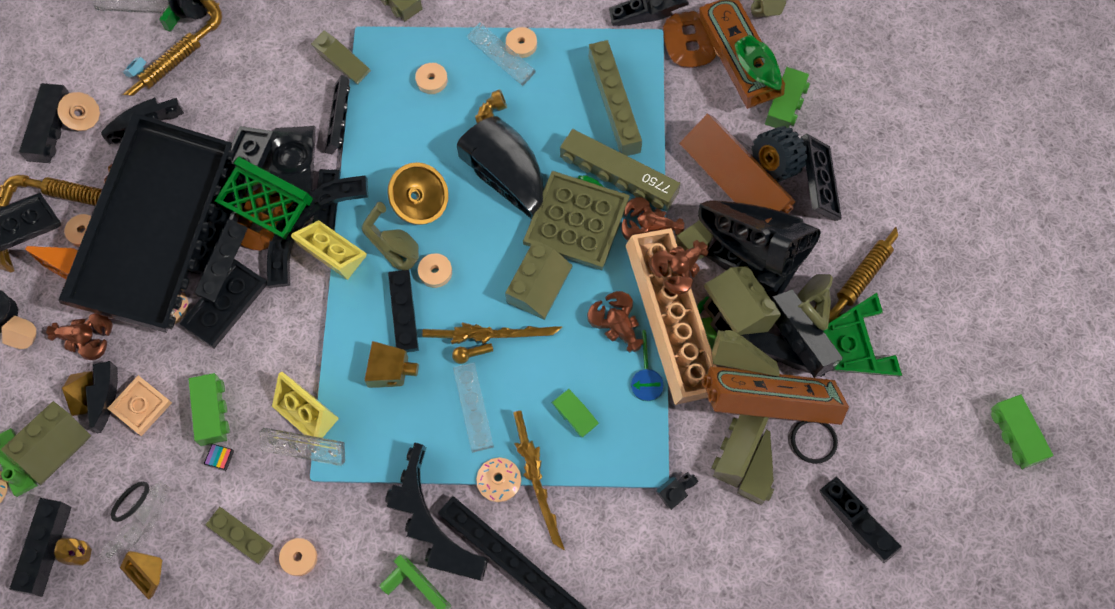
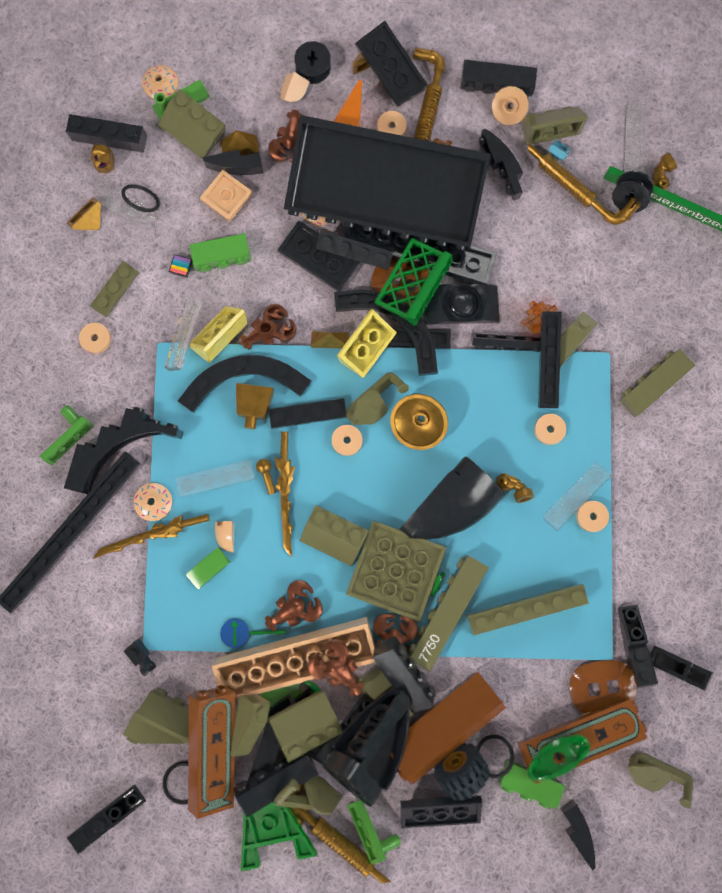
camera: 85 degrees right, 15 degrees up
none -> black plate [178,355,312,413]
none -> light nougat brick [215,521,234,553]
none -> copper animal [240,304,297,350]
none -> pearl gold slope [311,331,349,349]
none -> bright green piece [347,800,401,865]
none -> black brick [372,636,436,713]
none -> black tyre [476,734,514,779]
none -> olive slope [521,106,588,145]
none -> clear orange hips [521,301,558,334]
none -> black plate [538,311,562,408]
none -> black slope [560,800,596,871]

